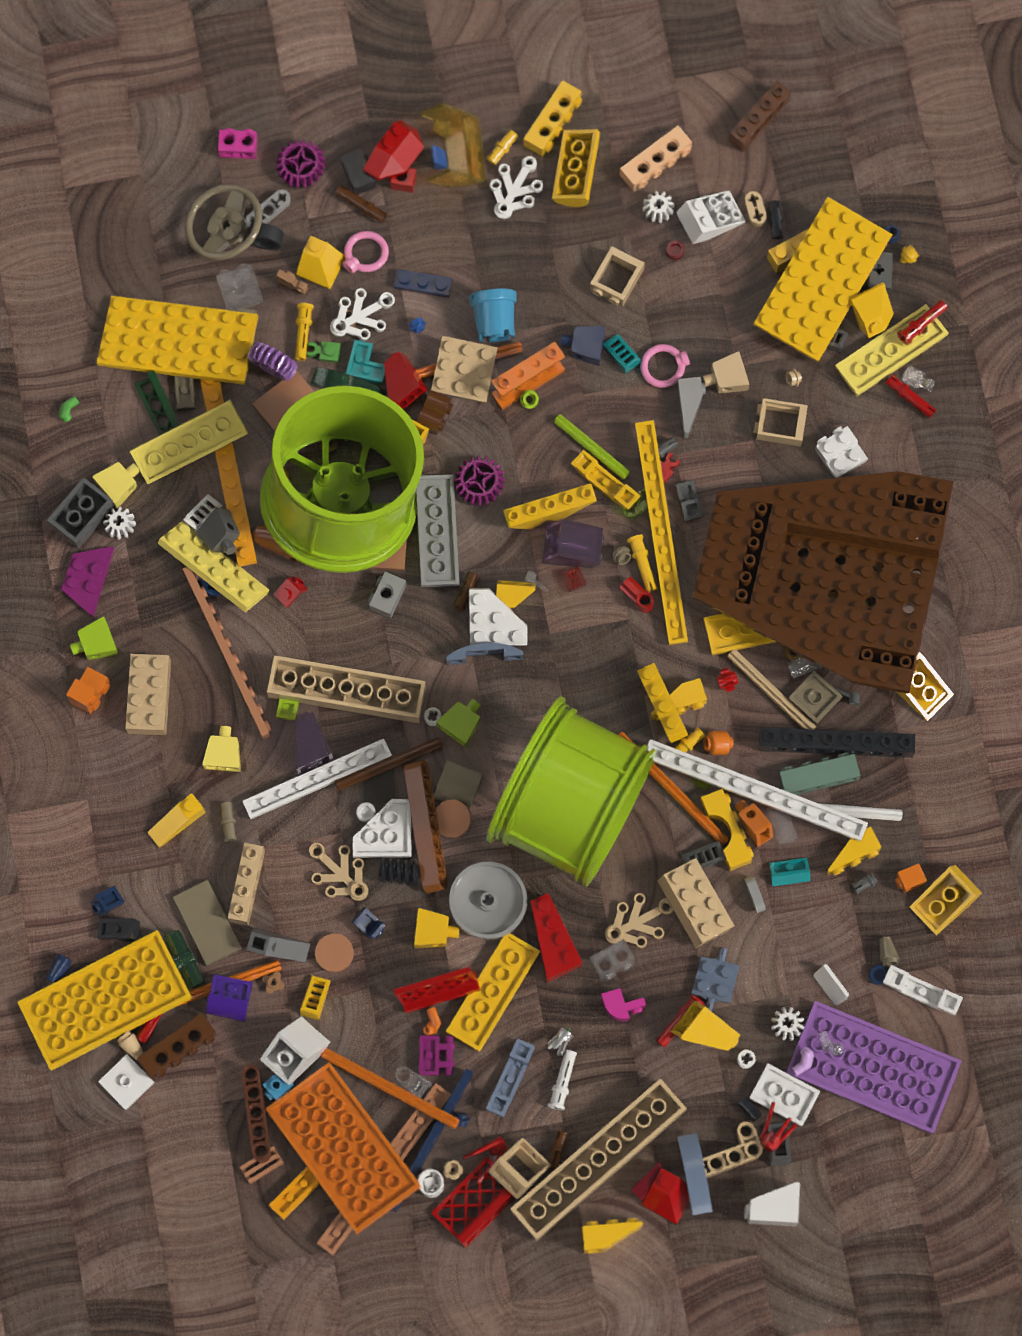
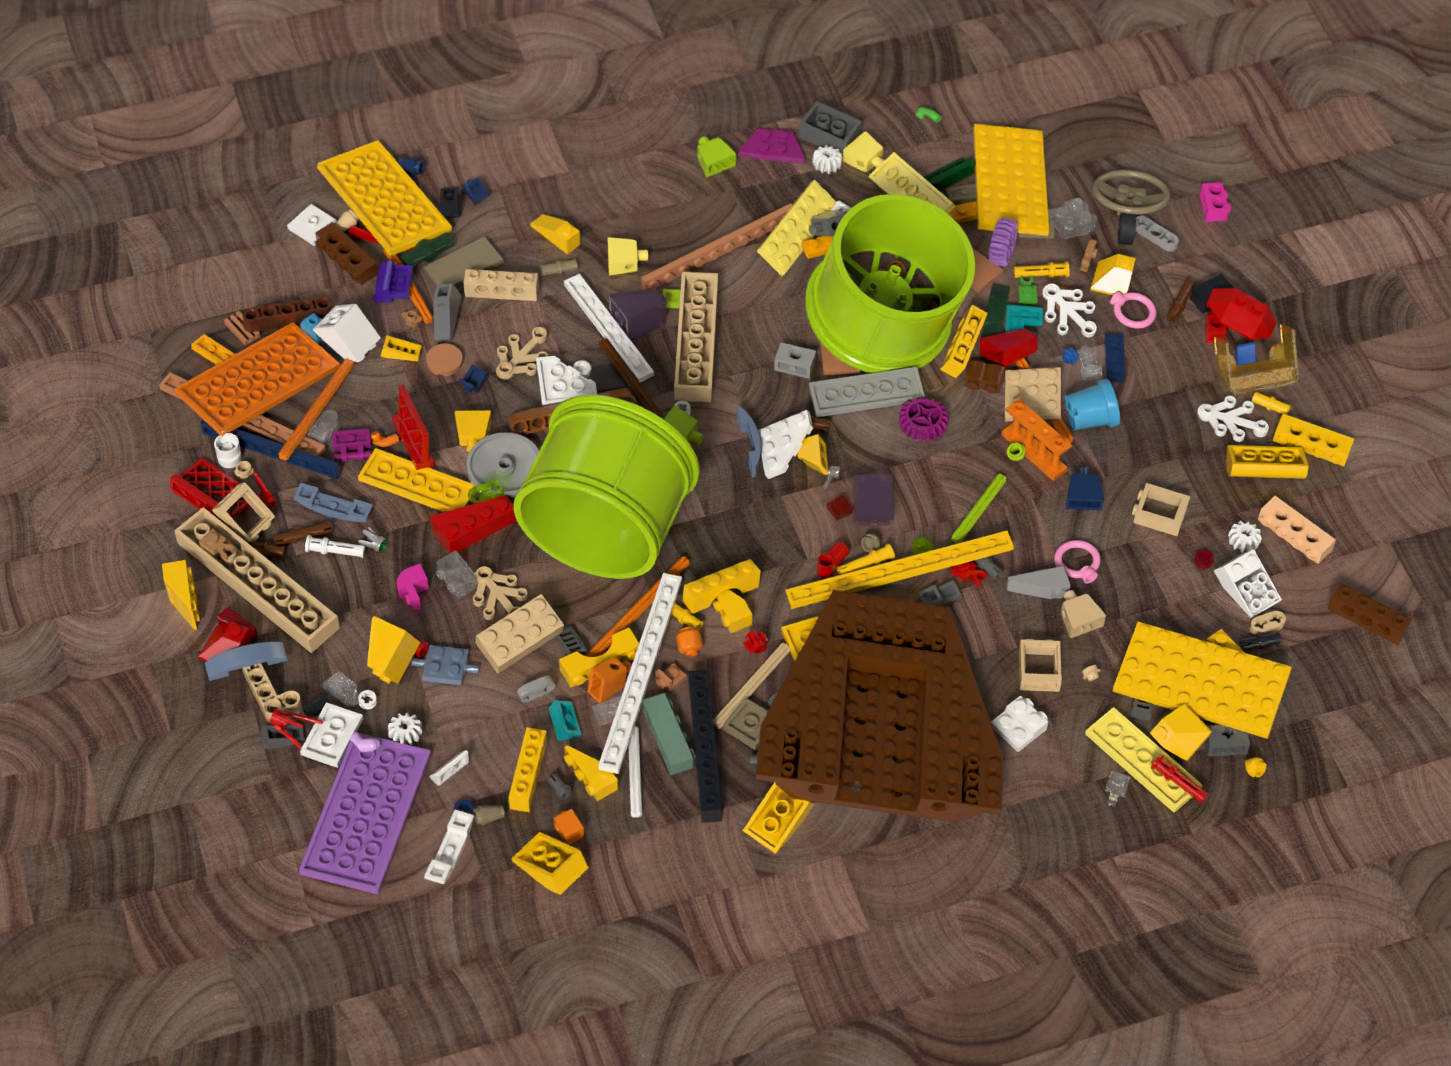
camera: 80 degrees right, 20 degrees down
orange brick [66,667,110,715] -> none
tan brick [126,654,171,735] -> none
red bracket [274,576,308,608] -> none
magenta gear [276,139,326,189] -> none
black piece [379,858,420,886] -> none
dark blue plate [452,1112,471,1127] -> none
yellow slope [503,483,597,529] -> none
yellow slope [571,450,640,510] -> none
teal slope [603,334,640,374] -> none
white slope [744,1182,800,1227] -> none
clear arm [818,1031,844,1055] -> none
dark blue plate [884,225,901,244] -> none
red pin [885,374,937,419] -> none
none -> medium nougat plate [199,529,235,560]
none -> reddish brown pin [273,521,333,545]
none -> clear piece [322,670,359,707]
none -> clear neon green beam [468,480,504,504]
none -> yellow brick [509,727,547,812]
none -> nougat bracket [656,663,687,693]
none -> clear piece [1077,346,1103,382]

